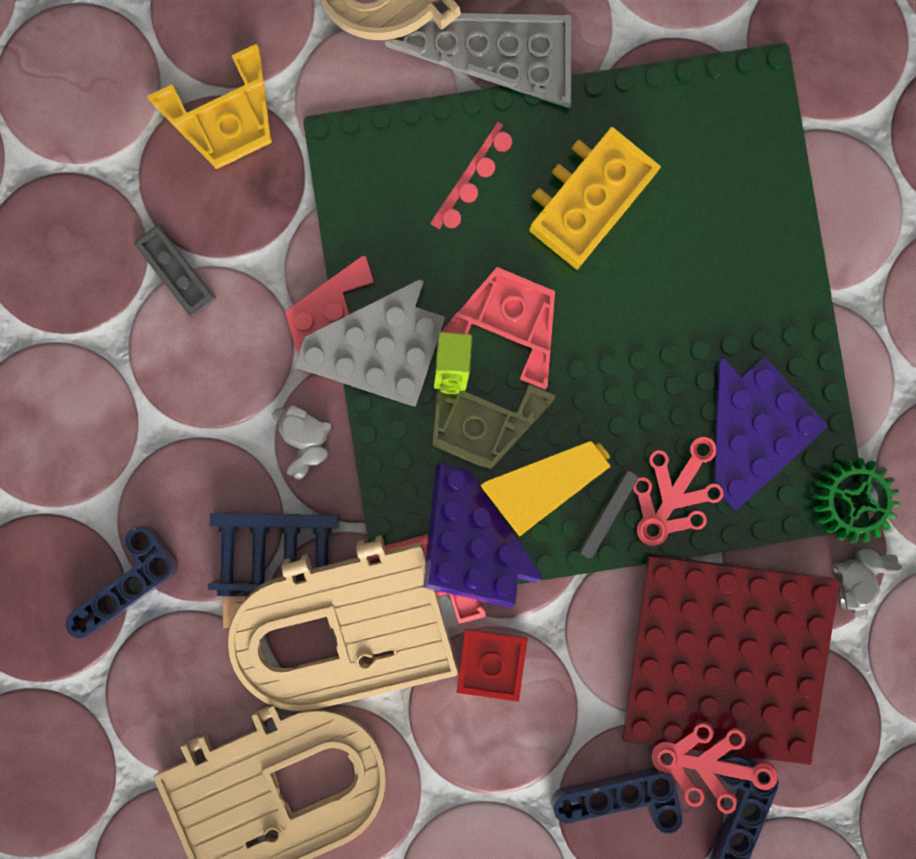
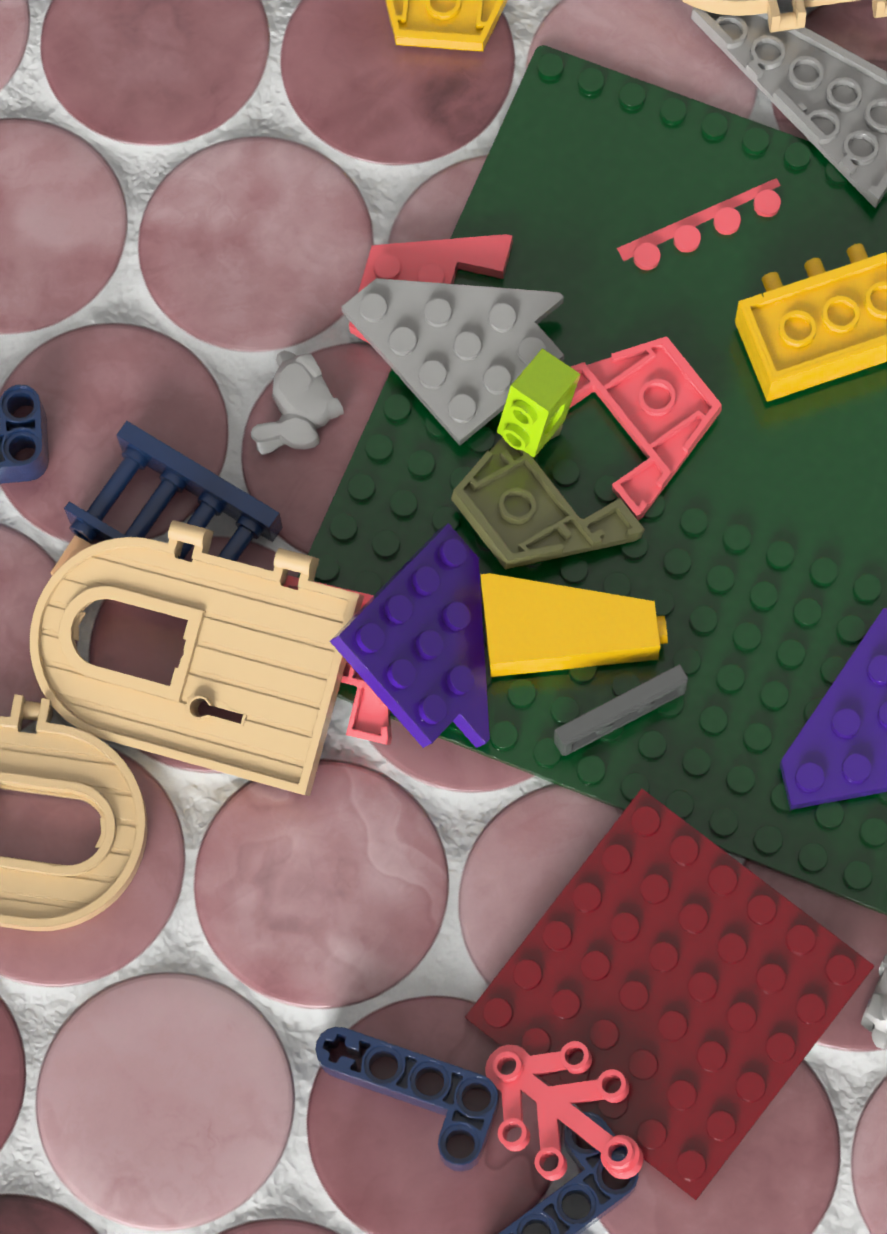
camera: 45 degrees right, 15 degrees down
dark grey tile [133,224,216,318] -> none
red plate [456,629,528,702] -> none
coral plant [633,437,724,546] -> none

